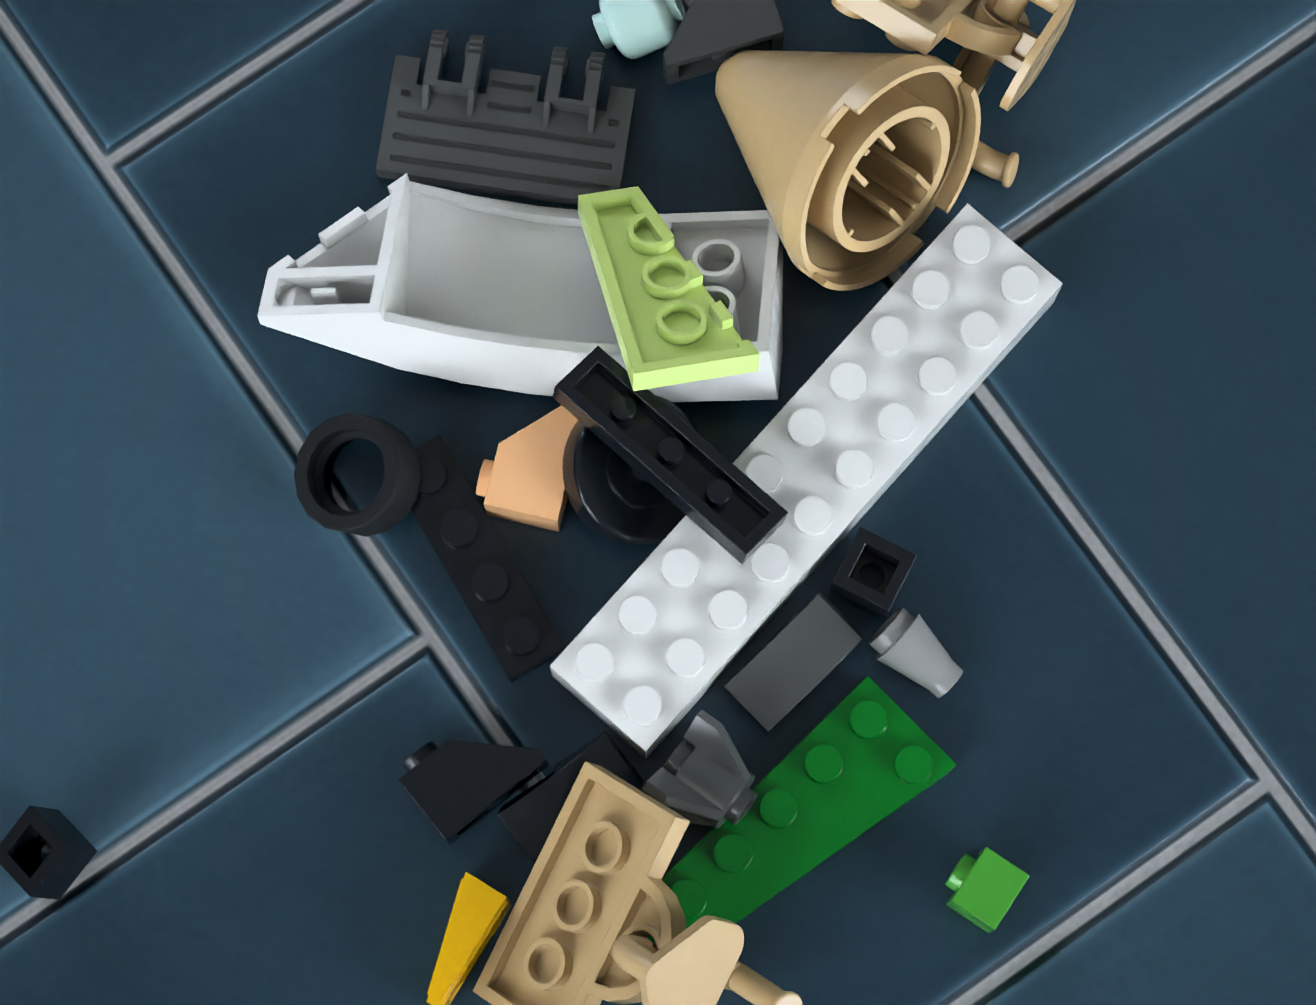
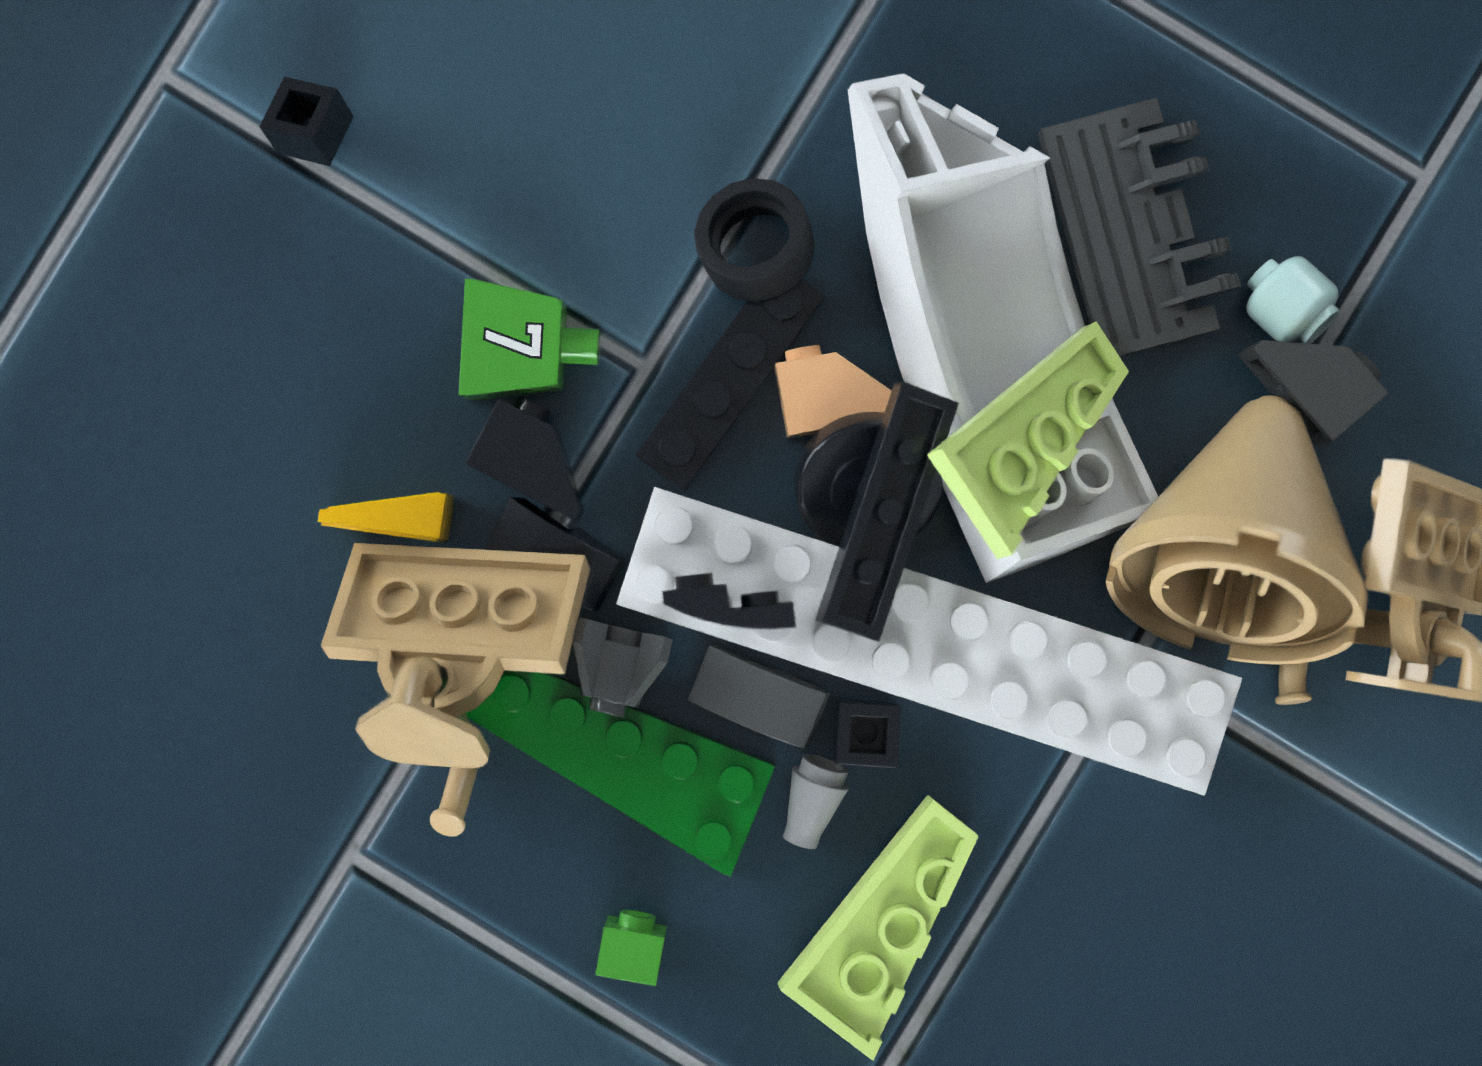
camera: 60 degrees right, 10 degrees up
none -> bright green torso [459,279,600,400]
none -> black slope [662,573,796,629]
none -> yellowish green wing [777,795,979,1061]

